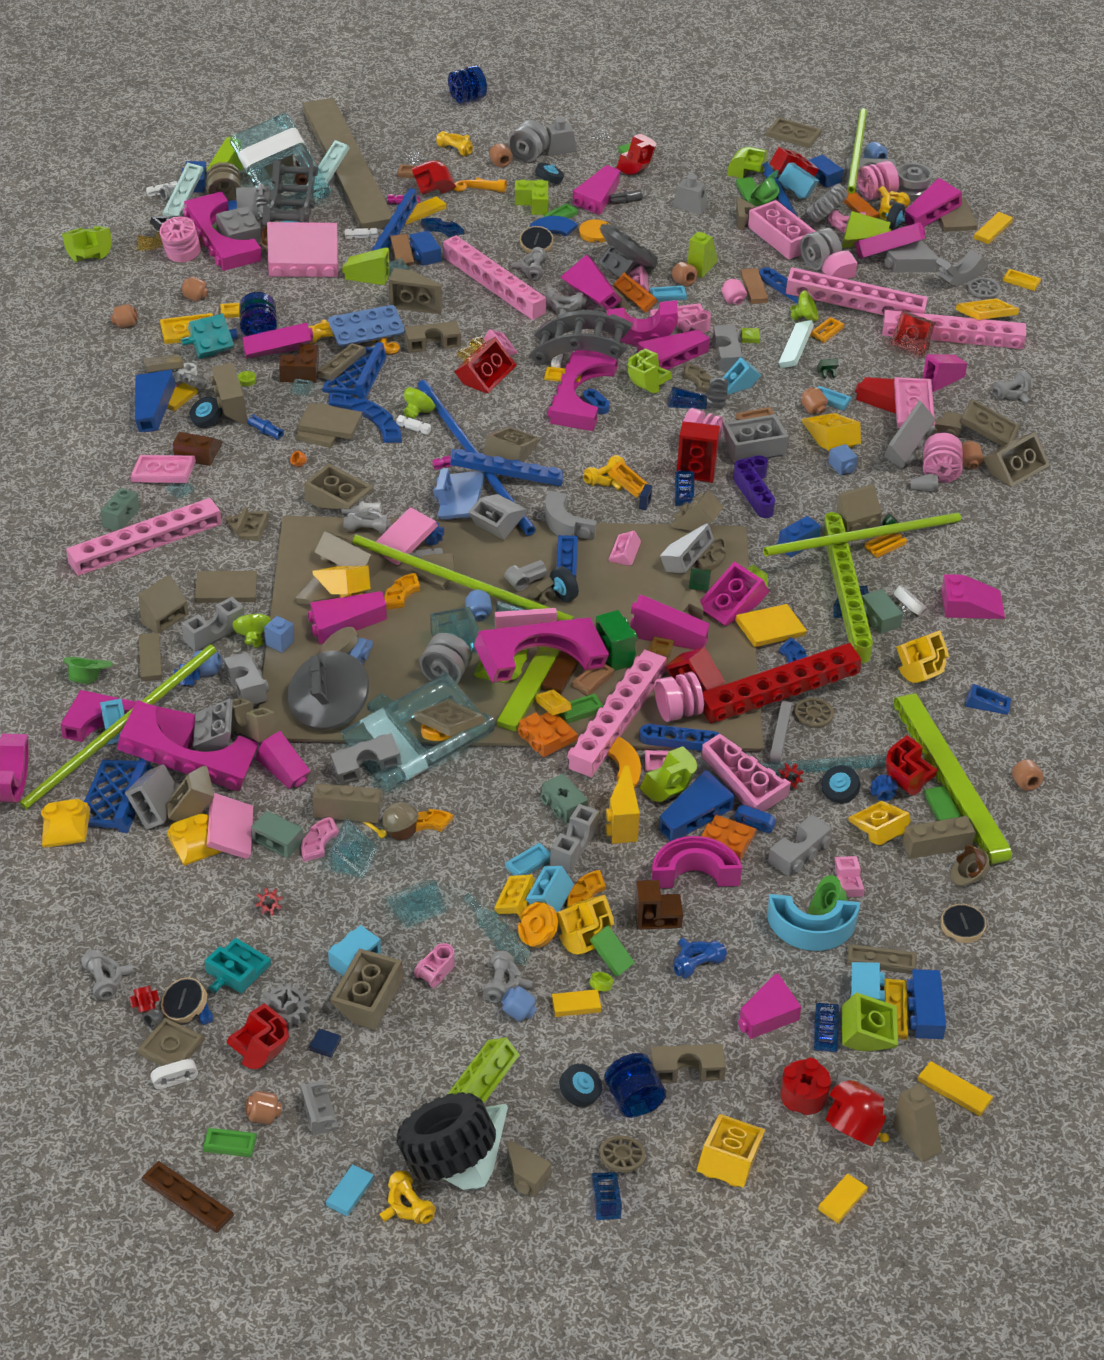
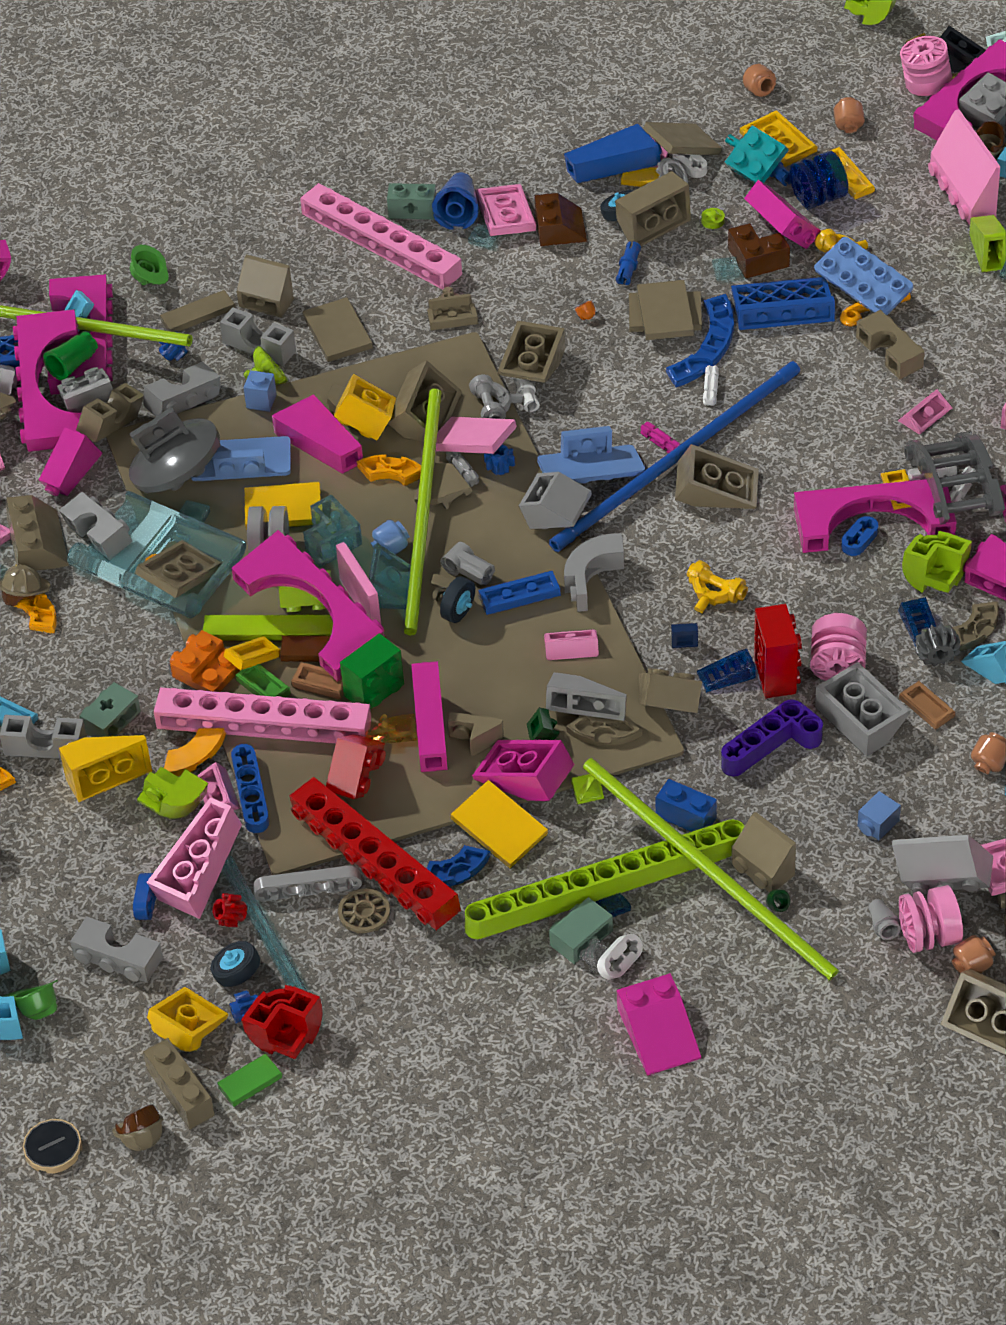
camera: 75 degrees right, 5 degrees up
medium blue head [193,650,223,677] -> none
dark tan tile [317,343,366,381] -> none
dark tan tile [321,627,359,653] -> none
dark tan slope [389,268,442,315] -> none
lime hair [403,387,435,419] -> none
blue plate [450,449,563,486] -> none
red slope [454,336,517,394] -> none
clear yellow slope [457,335,483,361] -> none
light orange tile [608,460,649,497] -> none
dark pink brick [651,836,742,888] -> none
bright pink wheel [654,672,704,722] -> none
blue slope [658,770,734,842] -> none
orange plate [701,815,756,862] -> none
yellow slope [802,413,861,452] -> none
bright pink slope [834,856,864,897] -> none
light orange tile [864,533,907,558] -> none
lime beam [893,693,1012,865] -> none
yellow brick [896,630,949,683] -> none
blue slope [965,684,1011,715] -> none
nougat head [1012,759,1044,791] -> none
none -> green plant [43,332,98,381]
none -> yellow tile [244,482,322,530]
none -> blue cone [432,172,479,230]

